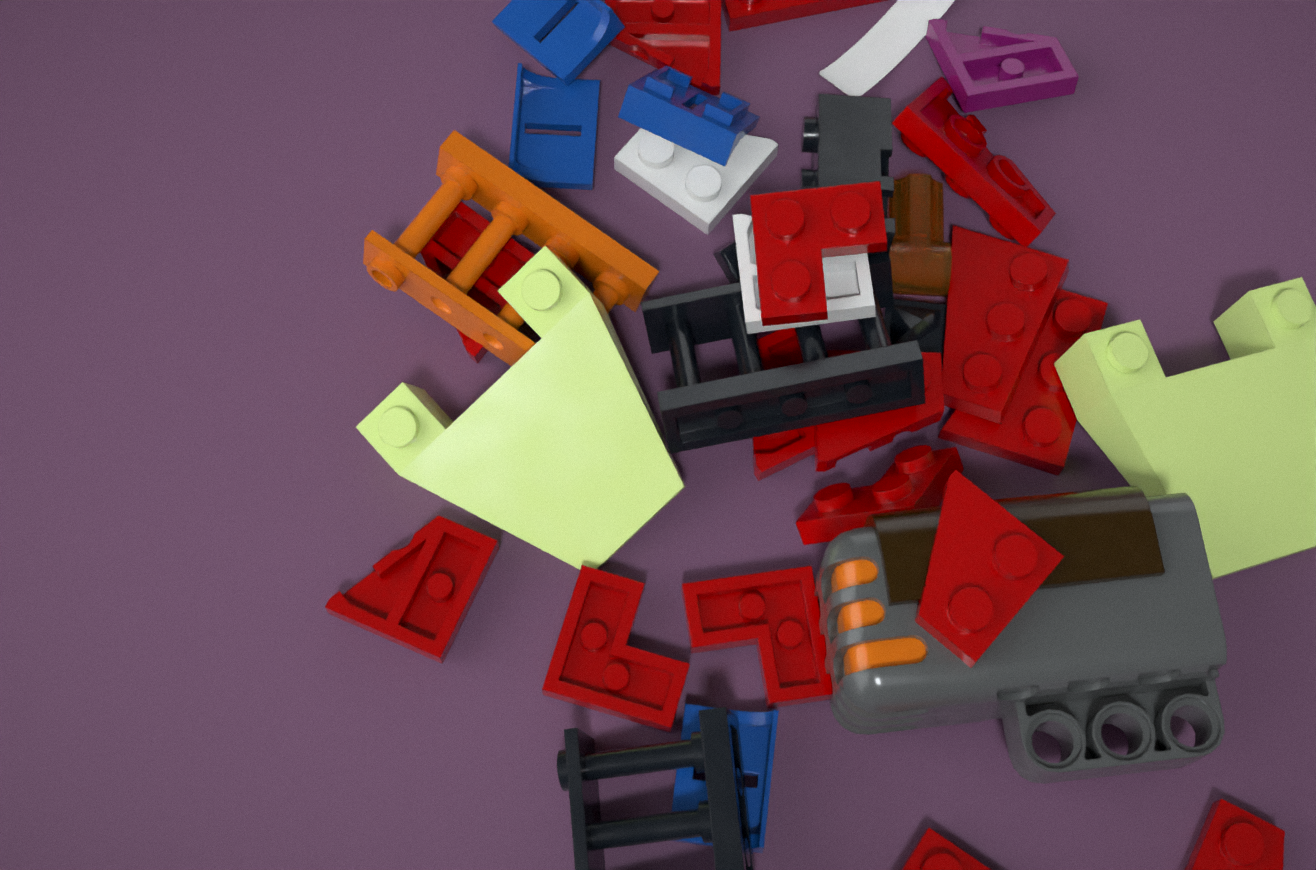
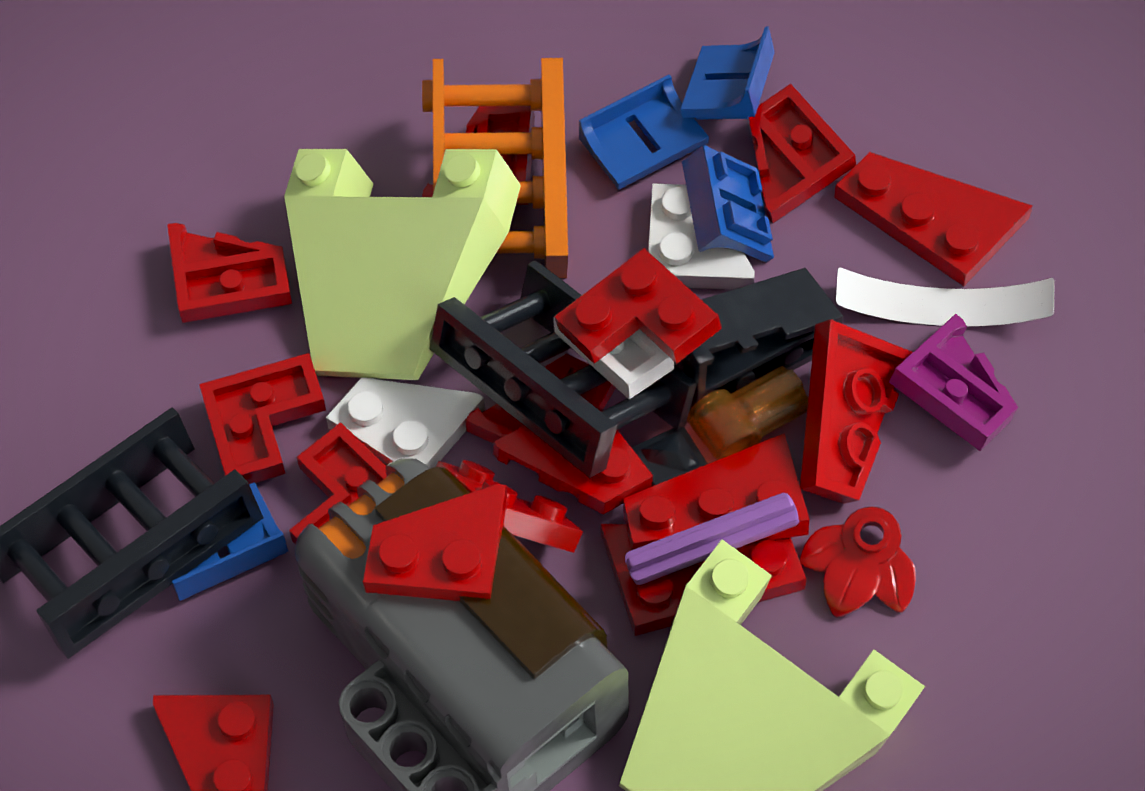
camera: 60 degrees right, 10 degrees down
none -> white wing [326,377,485,468]
none -> medium lavender axle [625,493,799,585]
none -> red plate [800,506,916,618]

